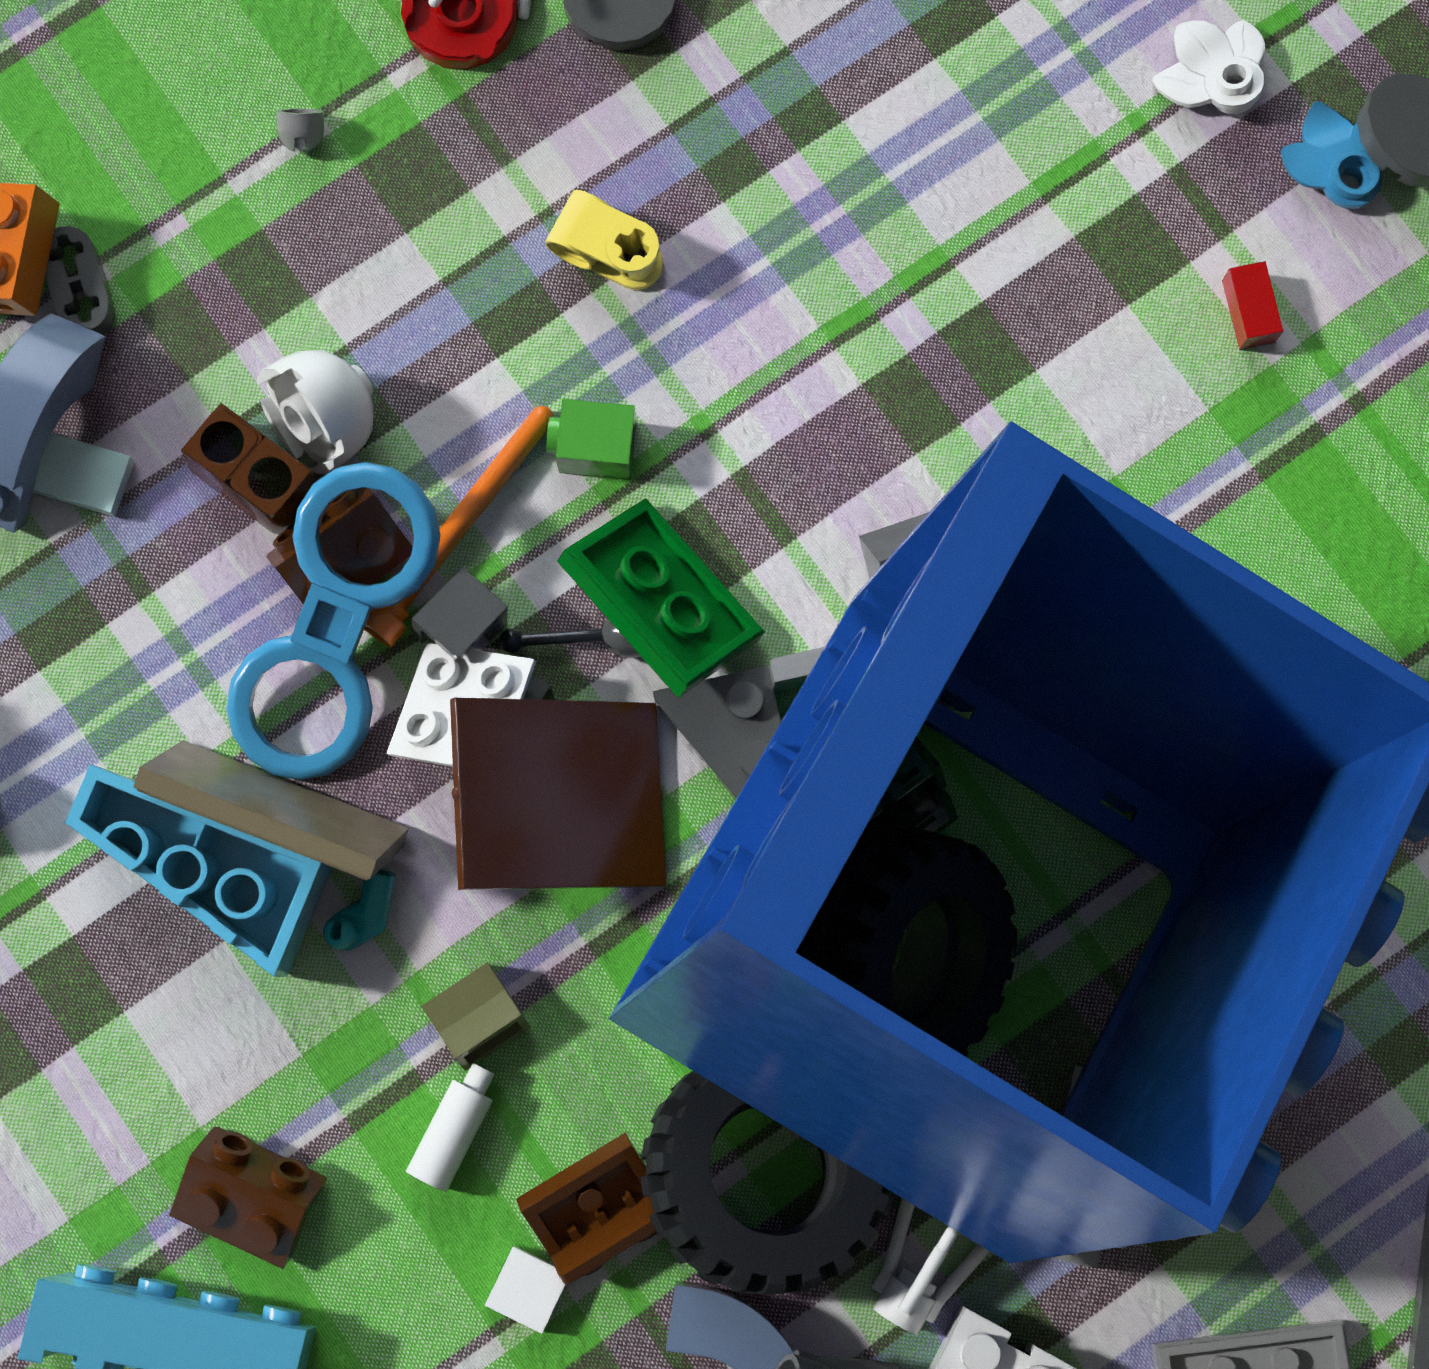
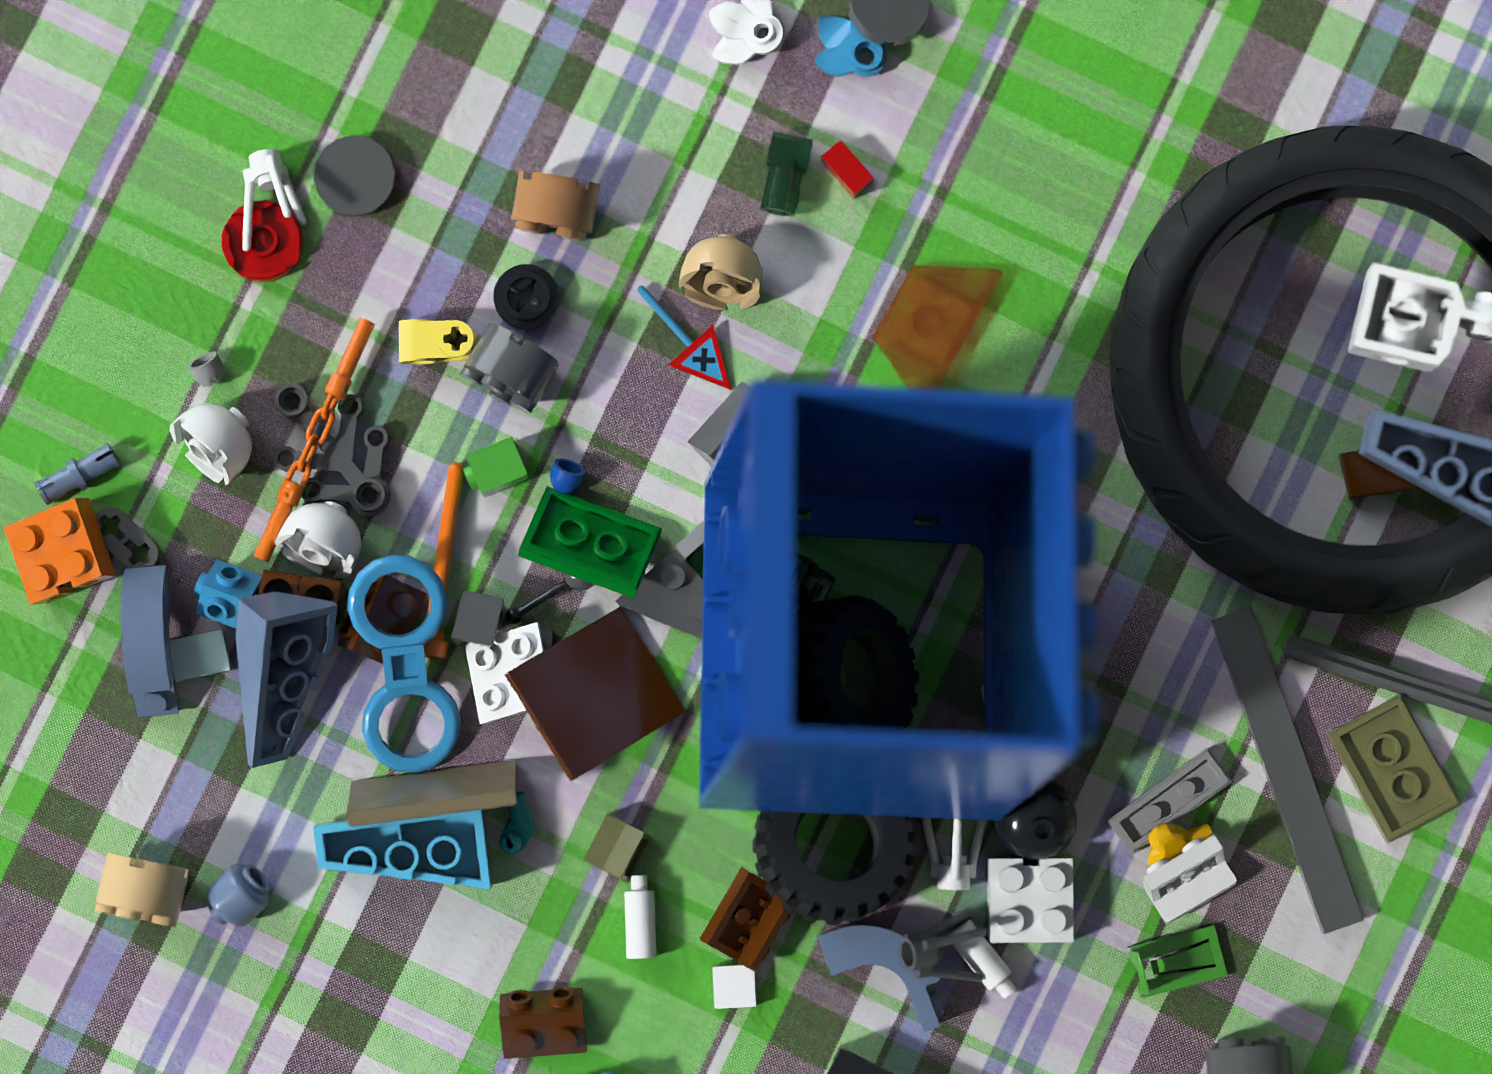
camera: 30 degrees left, 5 degrees up
none -> sand blue pin [35,443,121,505]
none -> white cylinder [169,403,252,485]
none -> dark azure brick [194,559,262,628]
none -> sand blue wedge [236,591,337,768]
none -> orange piece [253,318,375,563]
none -> dark grey plant [274,383,391,517]
none -> dark grey brick [460,323,559,414]
none -> black gear [493,264,559,330]
none -> medium nougat brick [511,171,600,241]
none -> blue hinge [550,458,585,494]
none -> piece [637,286,731,390]
none -> tan cylinder [679,234,762,310]
none -> clear green piece [760,131,813,217]
none -> clear orange wing [872,265,1003,390]
none -> black cylinder [994,779,1077,860]

